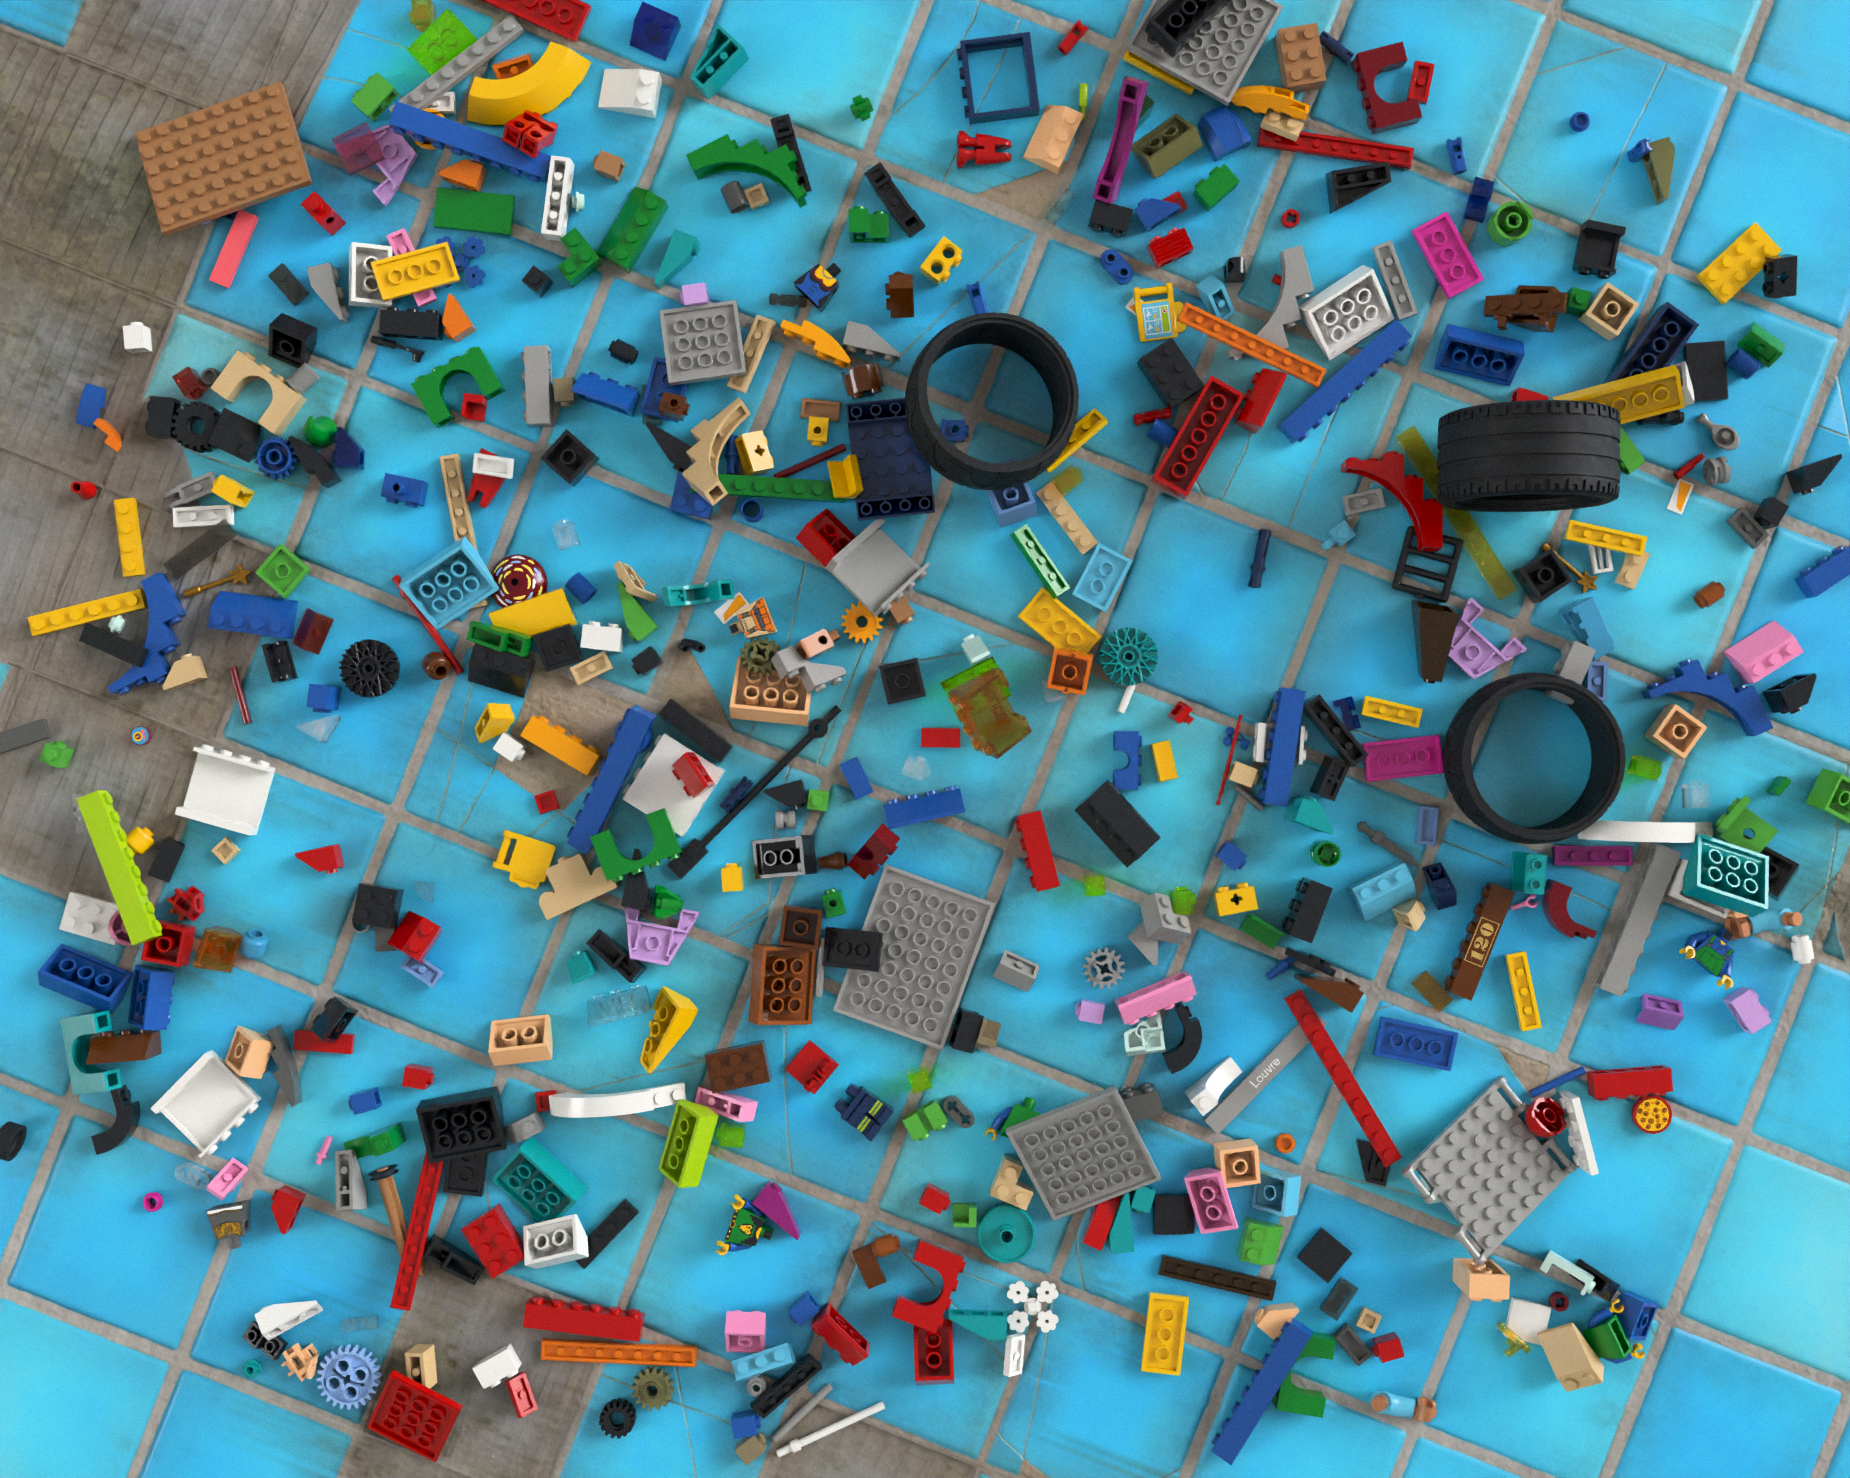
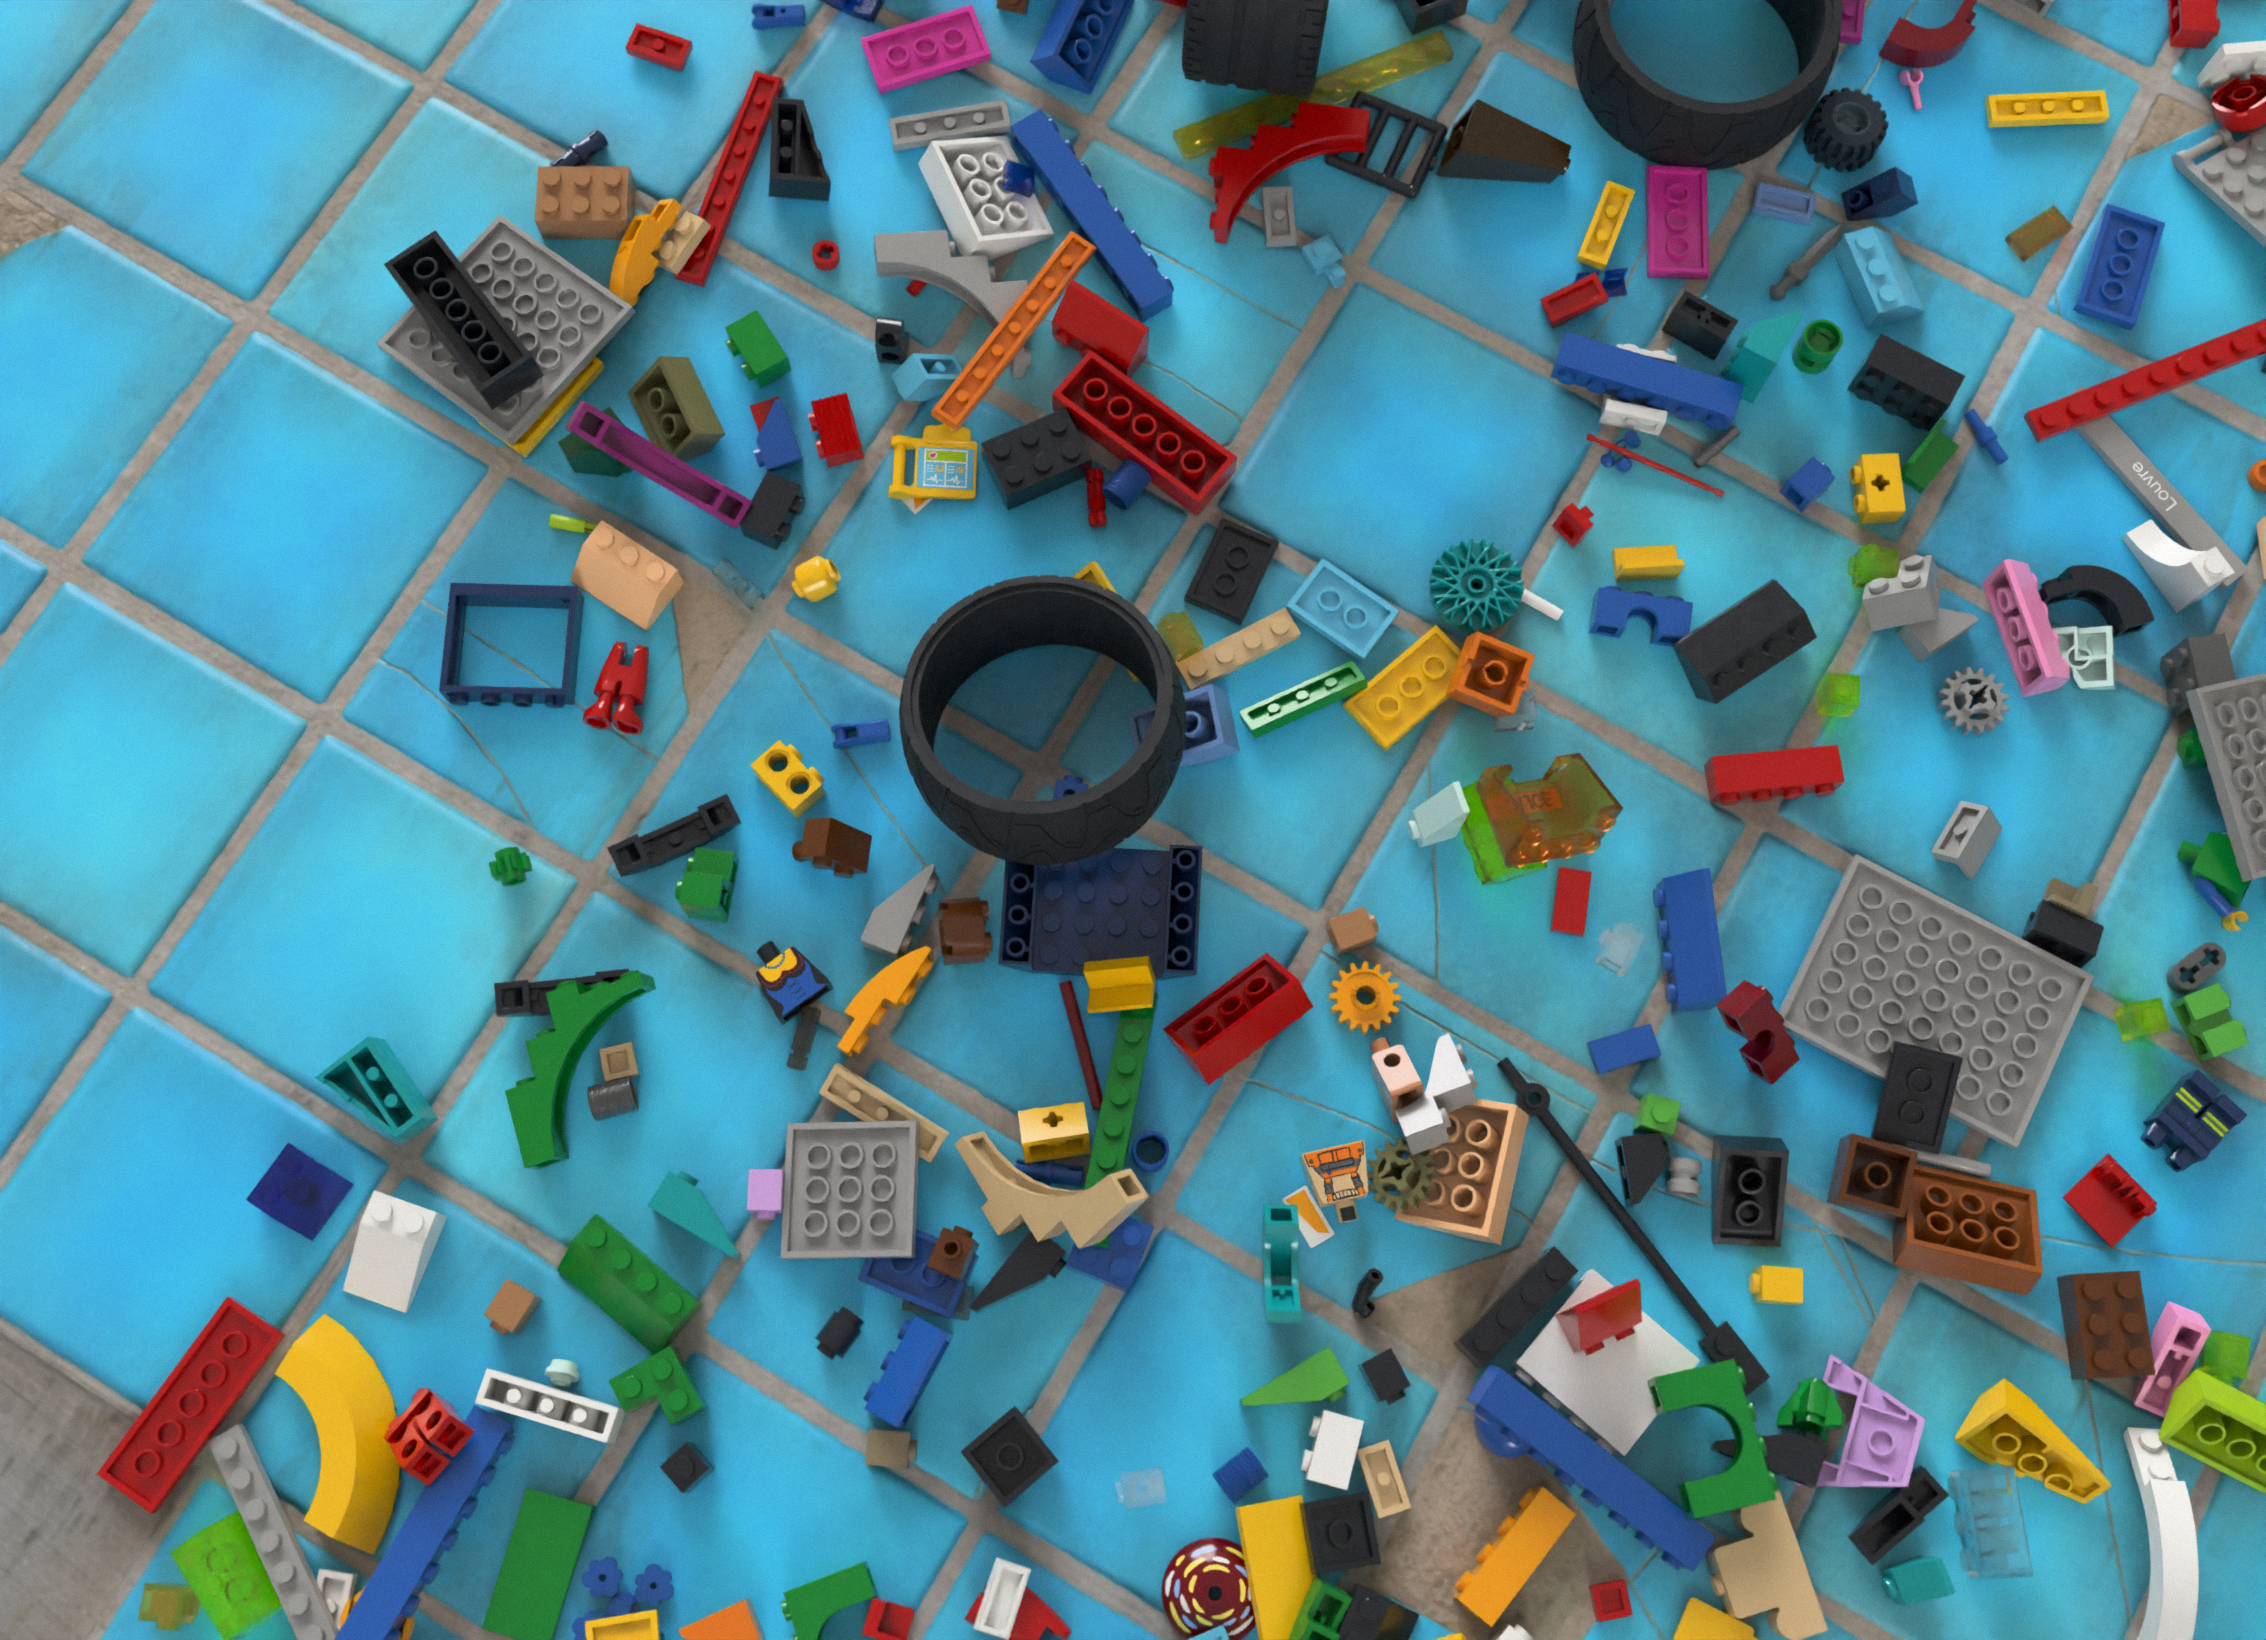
camera: 85 degrees left, 15 degrees down
orange slope [438,159,488,192] -> none
orange slope [492,52,534,80] -> none
light grey brick [521,345,554,427] -> none
tan wing [613,561,658,602] -> none
dark blue pin [719,776,754,813] -> none
medium nougat tile [800,398,841,422] -> none
yellow brick [807,416,830,447] -> none
reddish brown cone [818,851,848,870] -> none
green brick [821,887,847,919] -> none
light grey panel [825,518,930,617] -> none
black brick [879,658,926,705] -> none
red bar [1057,19,1089,56] -> none
lavender brick [1075,999,1105,1025] -> none
blue plate [1100,249,1133,285] -> none
blue slope [1198,105,1252,162] -> none
tan brick [1227,761,1259,788] -> none
dark blue pin [1248,529,1272,588] -> none
black wing [1284,947,1336,977] -> none
reddish brown slope [1294,974,1364,1013] -> none
black brick [1303,694,1369,767] -> none
dark red arch [1352,41,1422,135] -> none
tan slope [1392,898,1426,931] -> none
reddish brown brick [1444,882,1515,1001] -> none
lavender wing [1448,598,1527,679] -> none
teal panel [1509,851,1547,895] -> none
blue bar [1529,1066,1586,1098] -> none
none -> yellow head [792,556,841,603]
none -> clear blue tile [1003,159,1035,198]
none -> black tile [1184,518,1279,625]
none -> red tile [1540,272,1609,328]
none -> black wheel [1803,88,1888,172]

